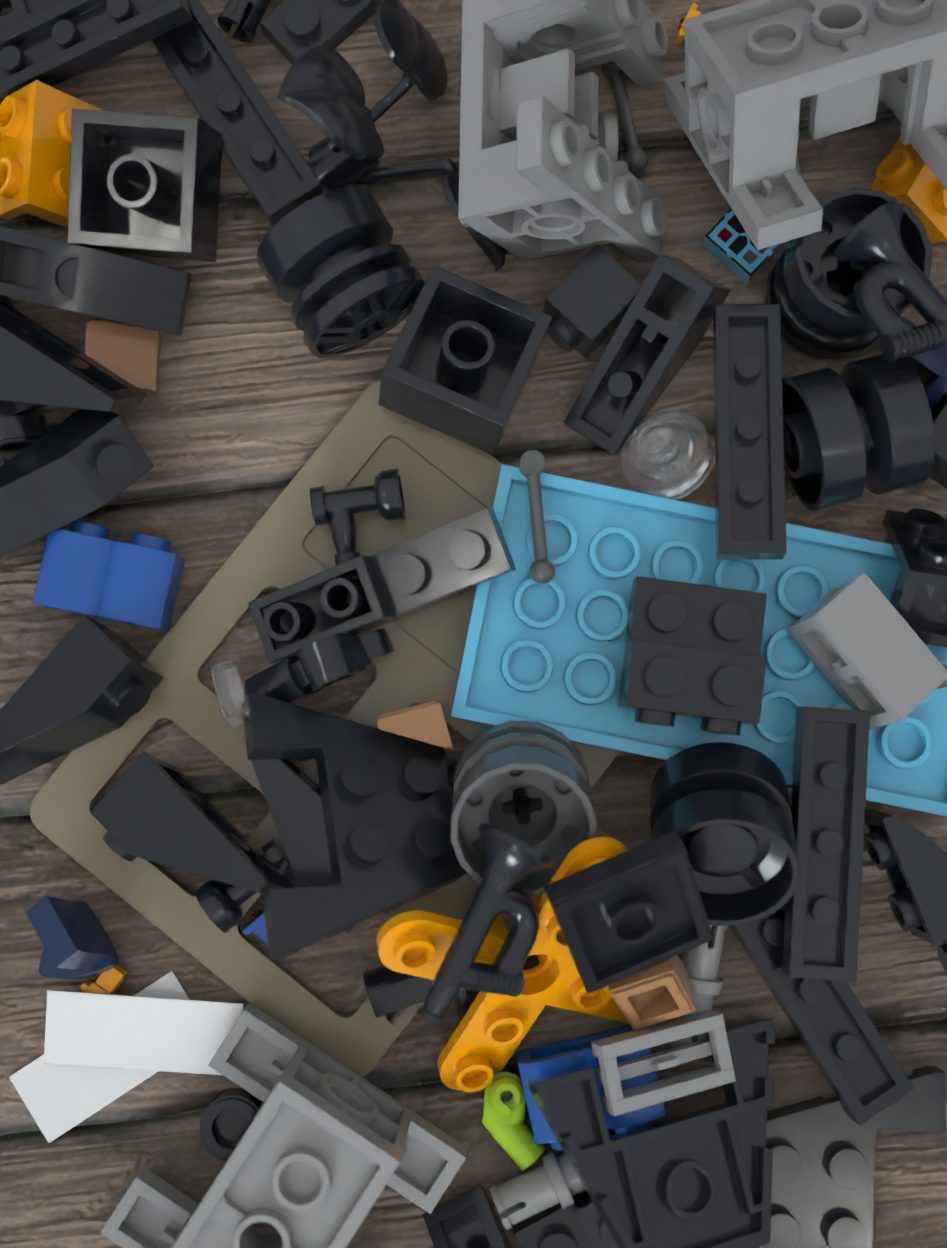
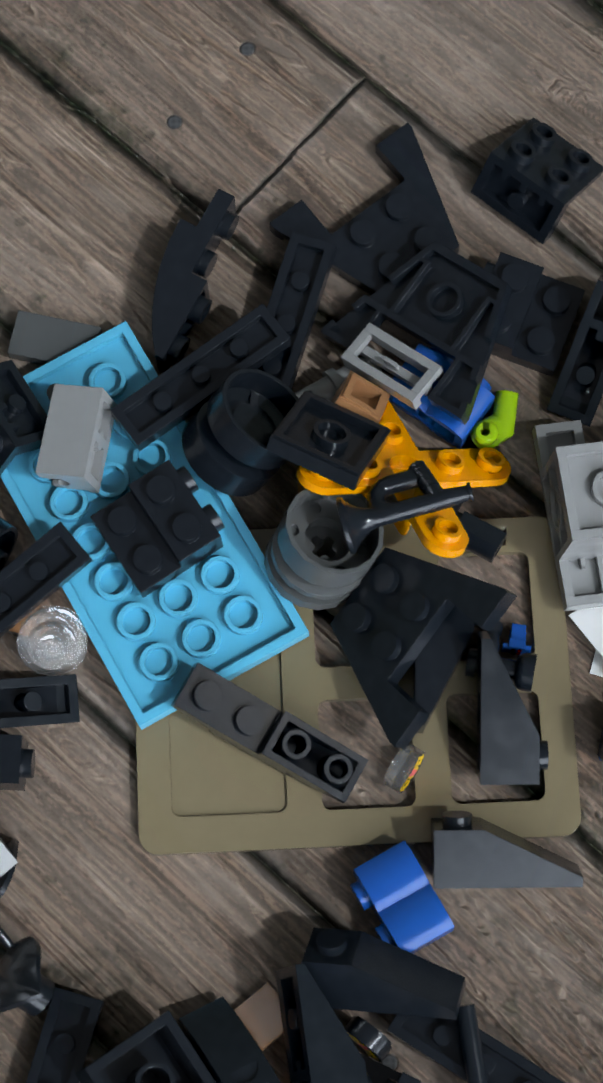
camera: 130 degrees left, 10 degrees down
black bar [245,628,395,704] -> none
black wheel [257,185,425,358] -> none
black piece [310,468,406,566] -> none
medium nougat slope [376,700,454,749] -> none
black brick [378,265,552,455] -> none
light grey pin [489,1132,610,1230] -> none
dark grey hinge [519,450,555,584] -> none

